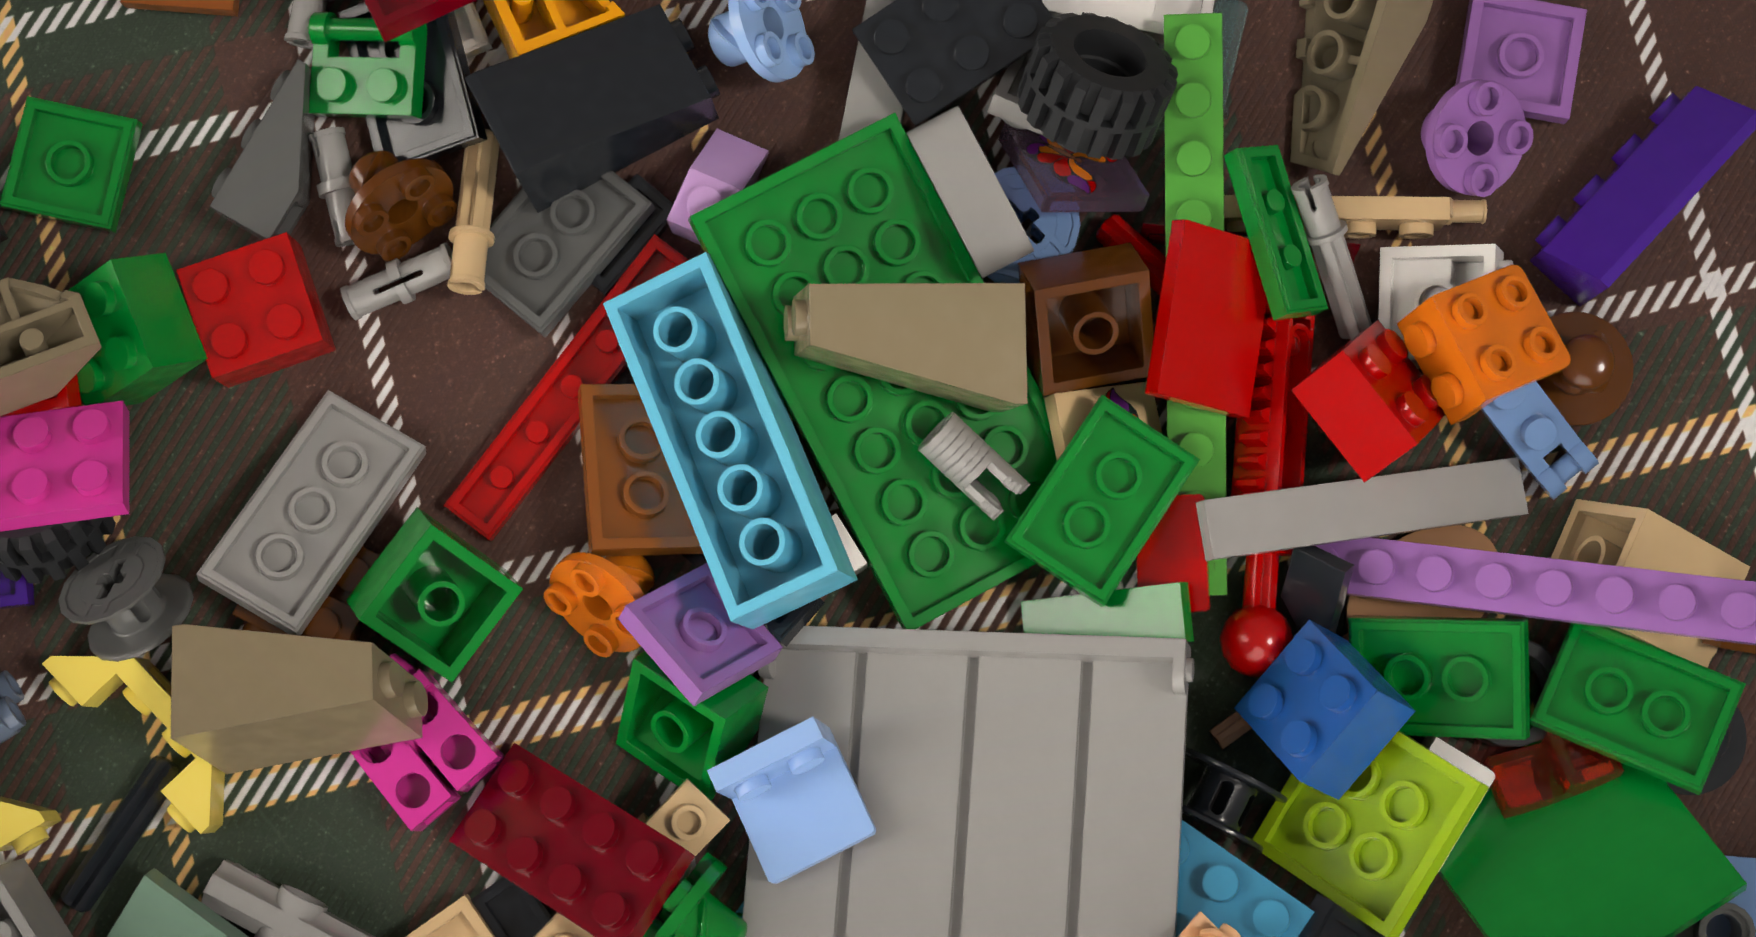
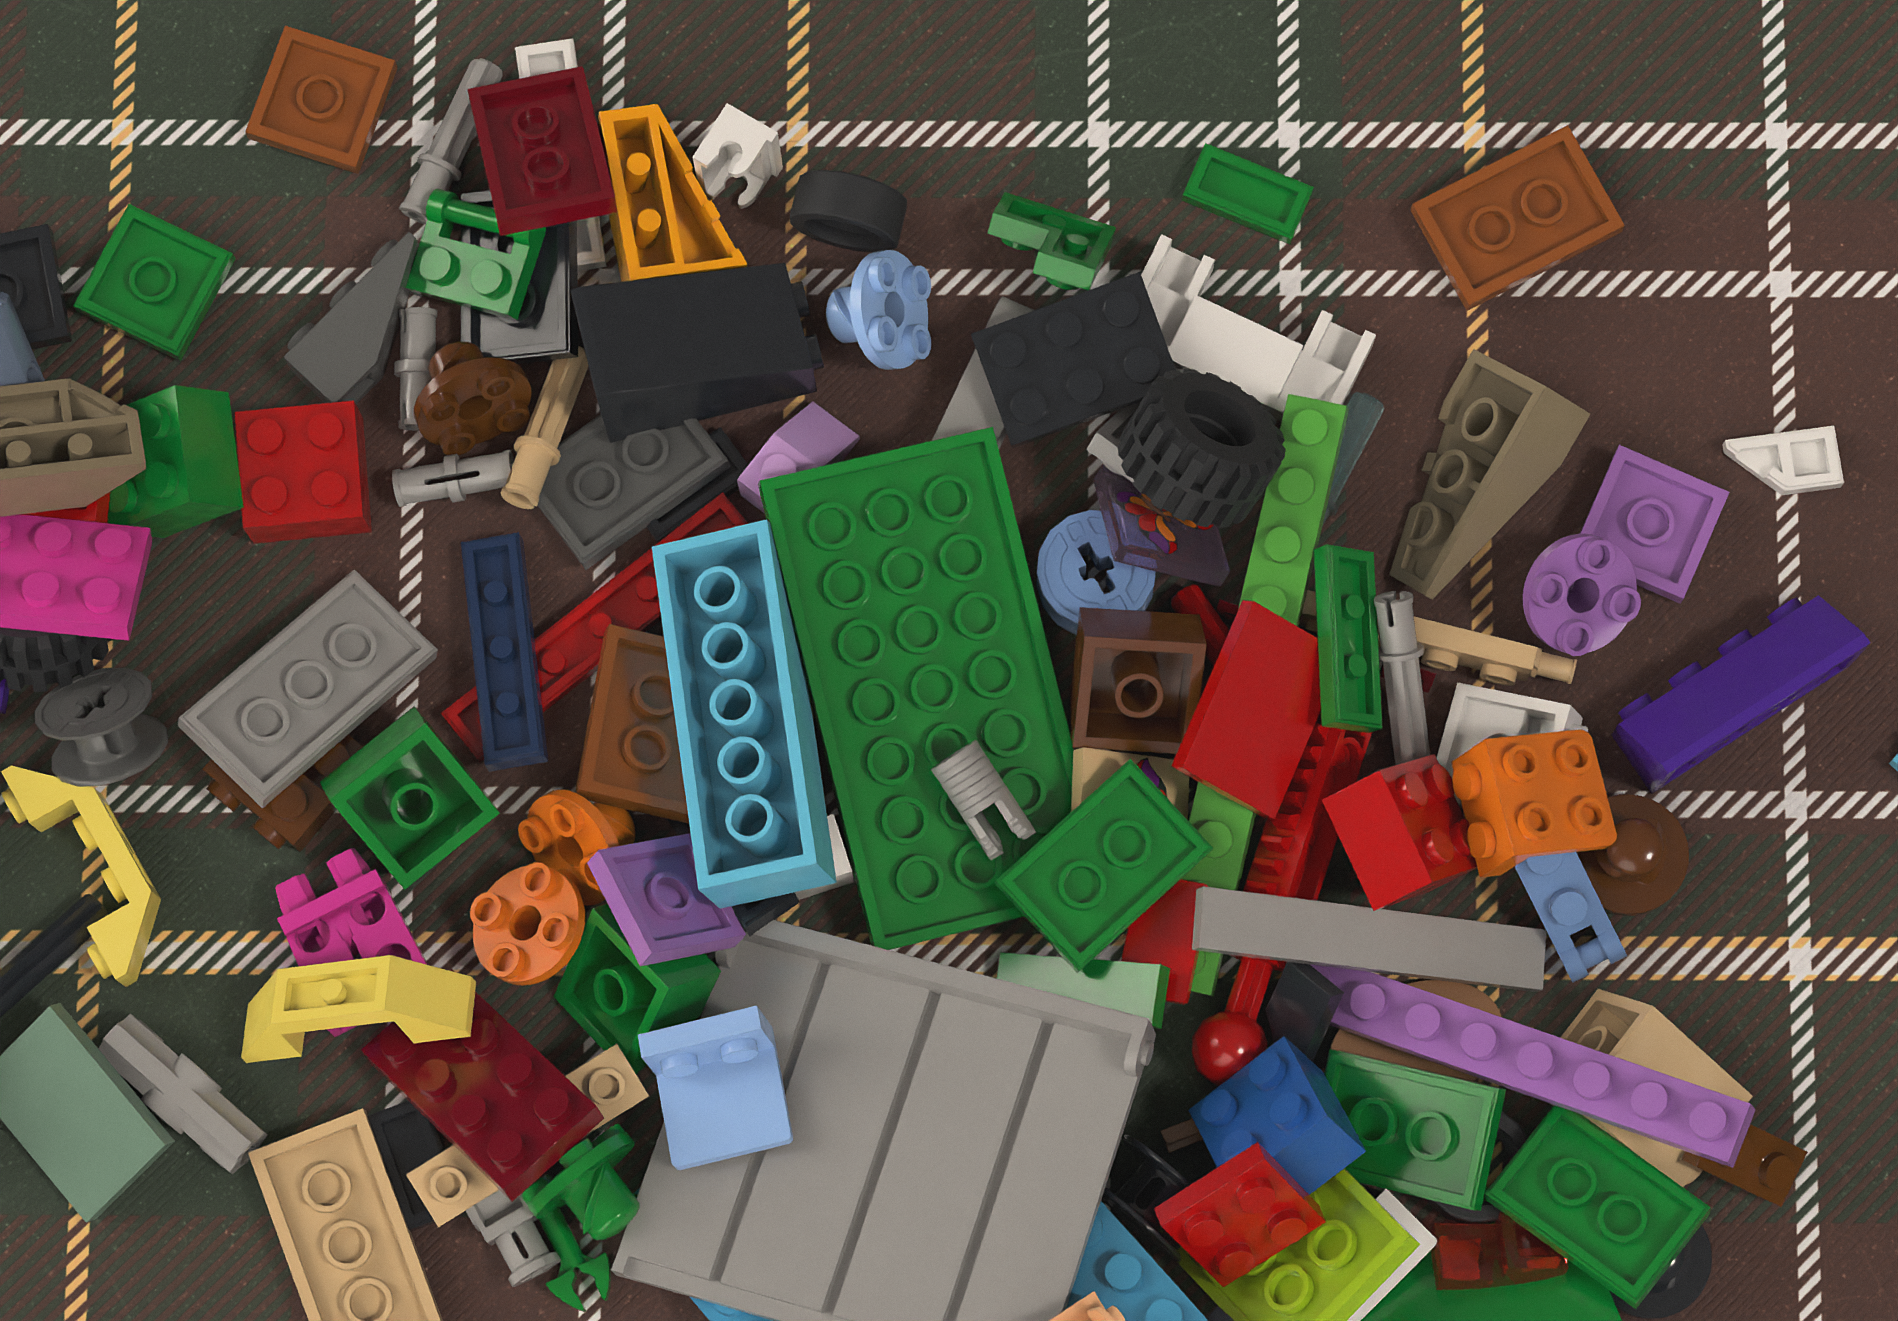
camera: 15 degrees right, 5 degrees down
dark tan slope [171,624,428,774] -> none
dark tan slope [784,283,1028,412] -> none
light grey beam [906,106,1034,278] -> none
none -> light yellow slope [241,955,476,1063]
none -> dark blue tile [461,532,548,772]
none -> orange plate [470,862,585,986]
none -> red plate [1154,1142,1326,1287]

